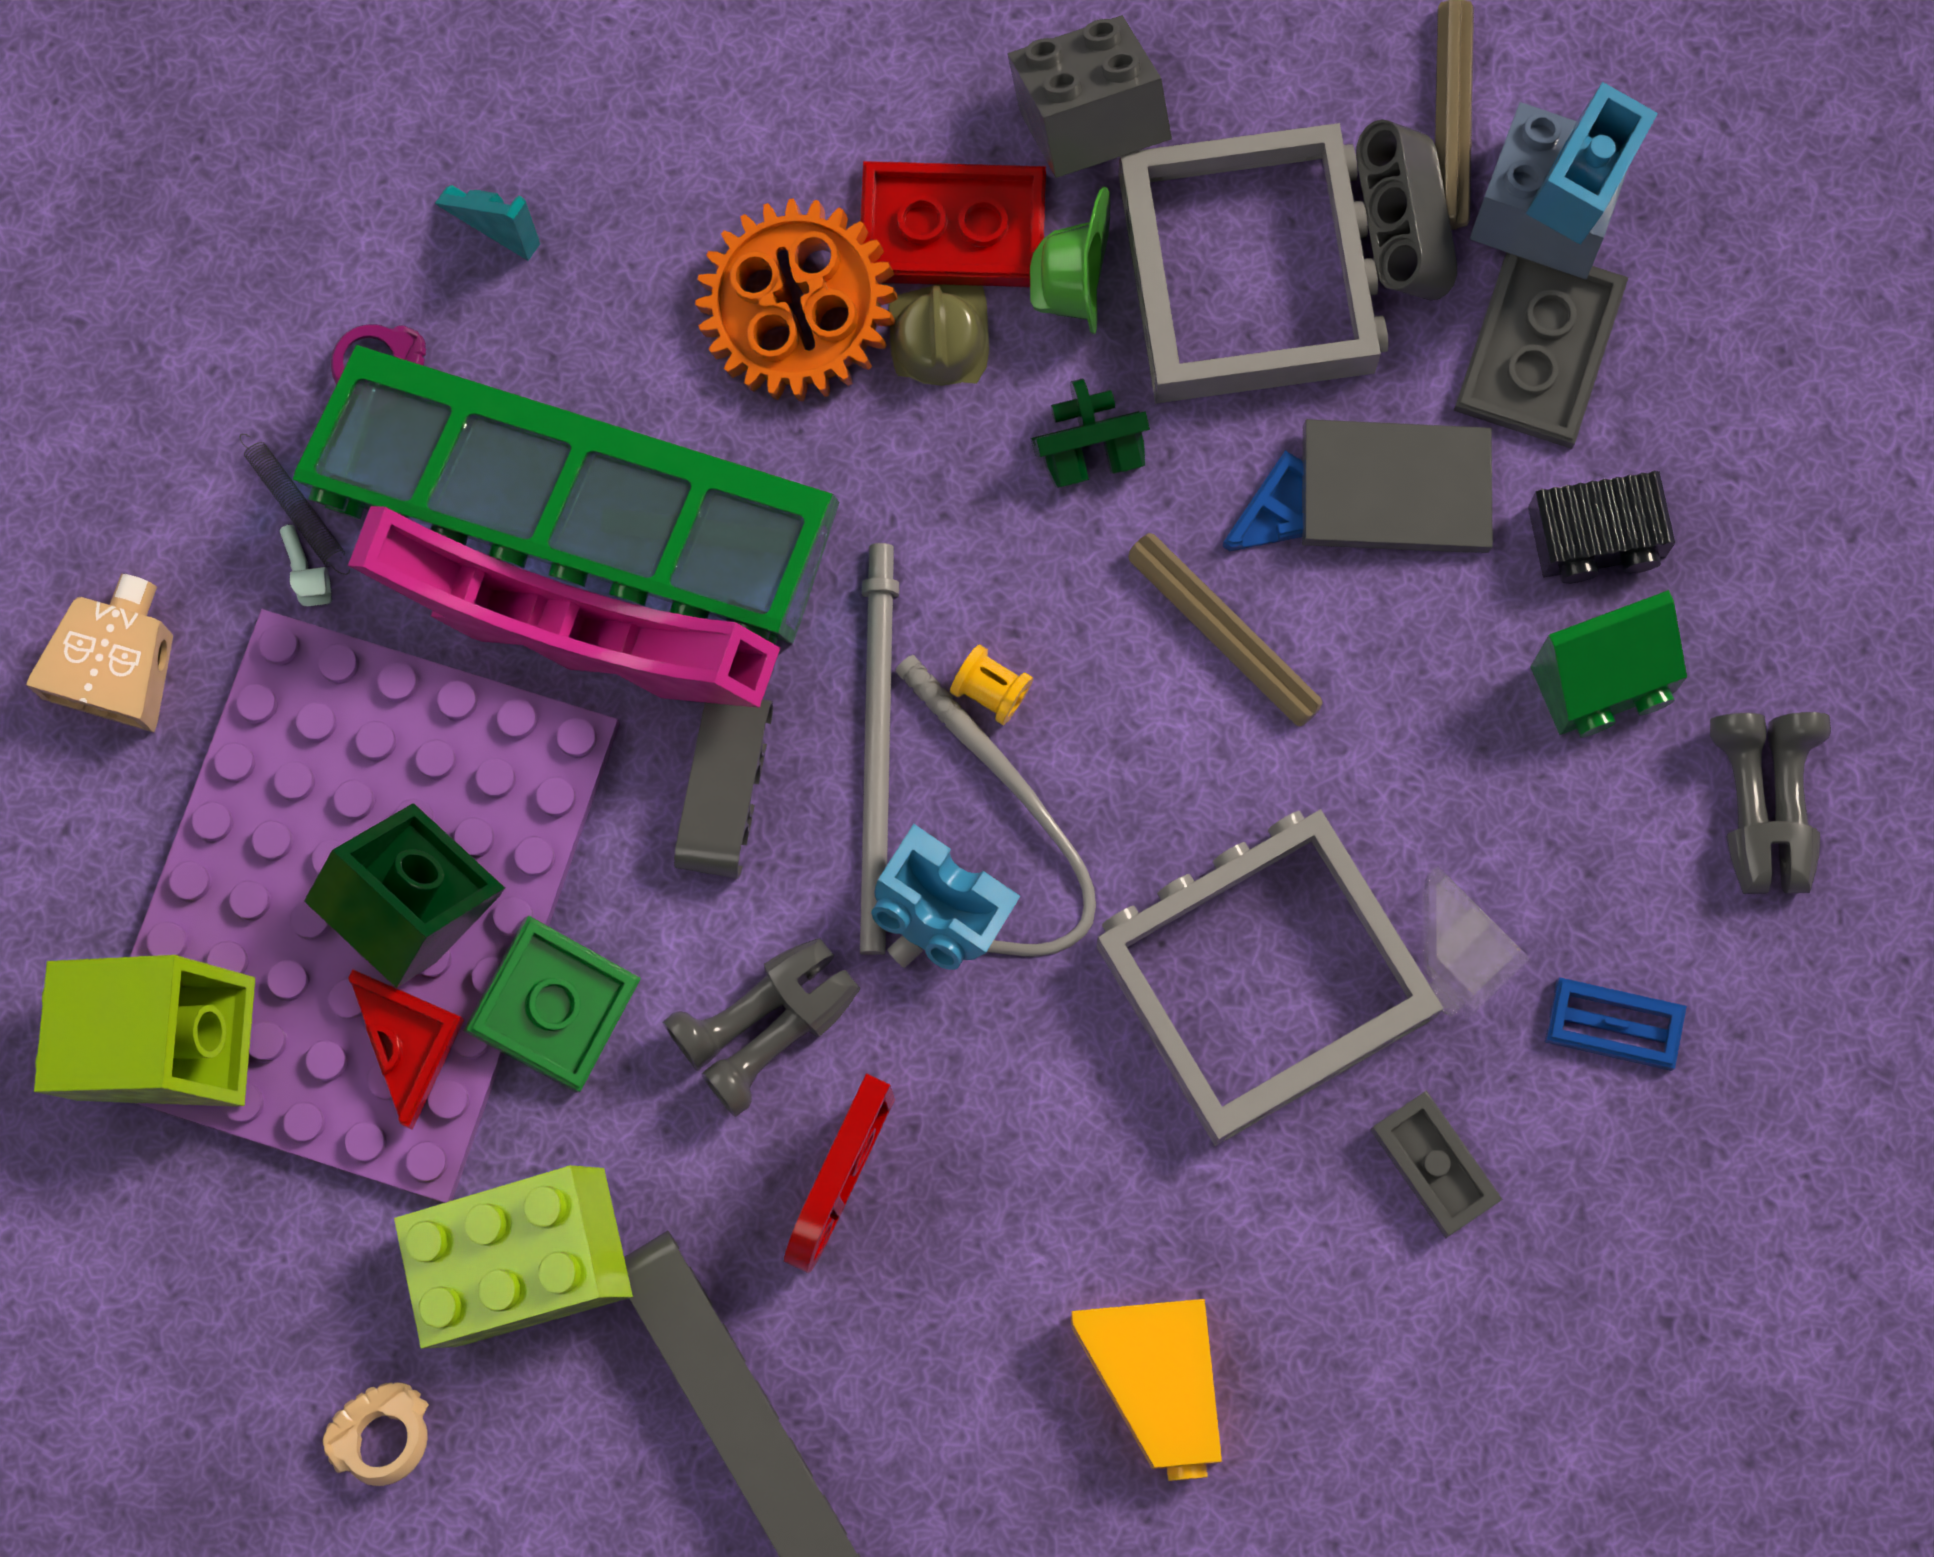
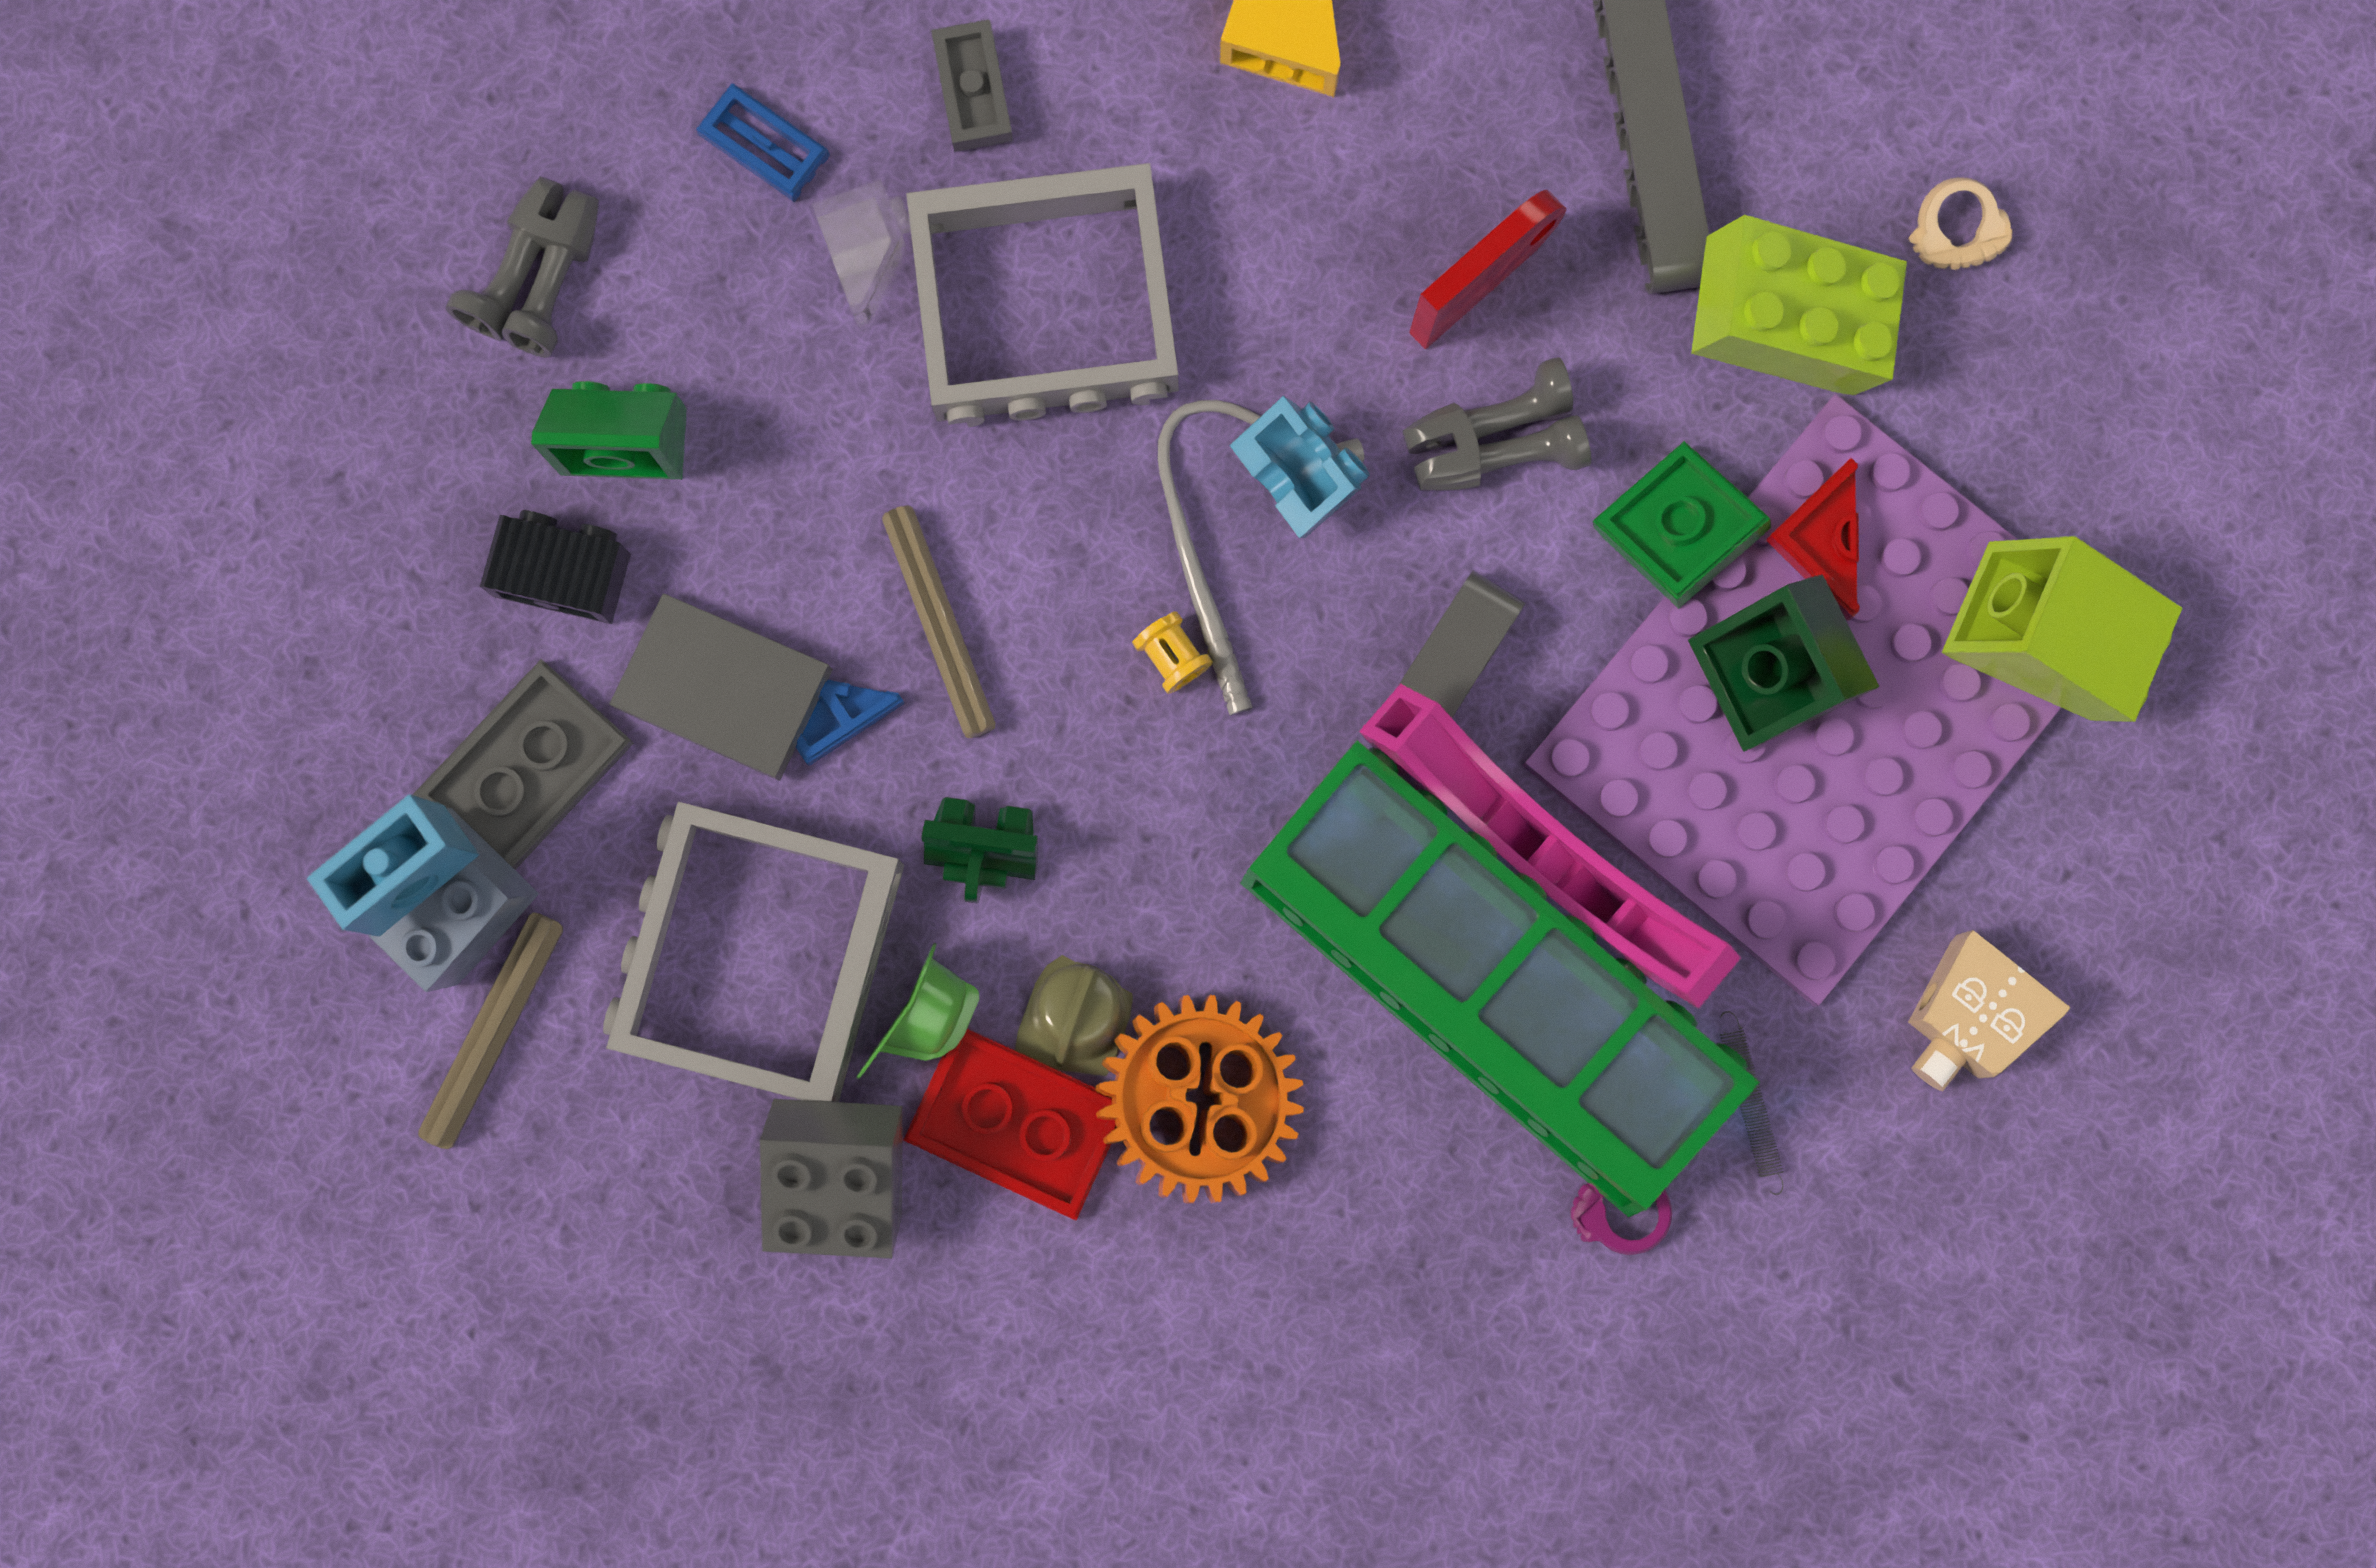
camera: 160 degrees left, 5 degrees up
light aqua hand [280,525,332,606] -> none
teal tile [435,185,540,261] -> none
light grey bar [860,543,899,955] -> none
dark grey beam [1356,119,1457,301] -> none

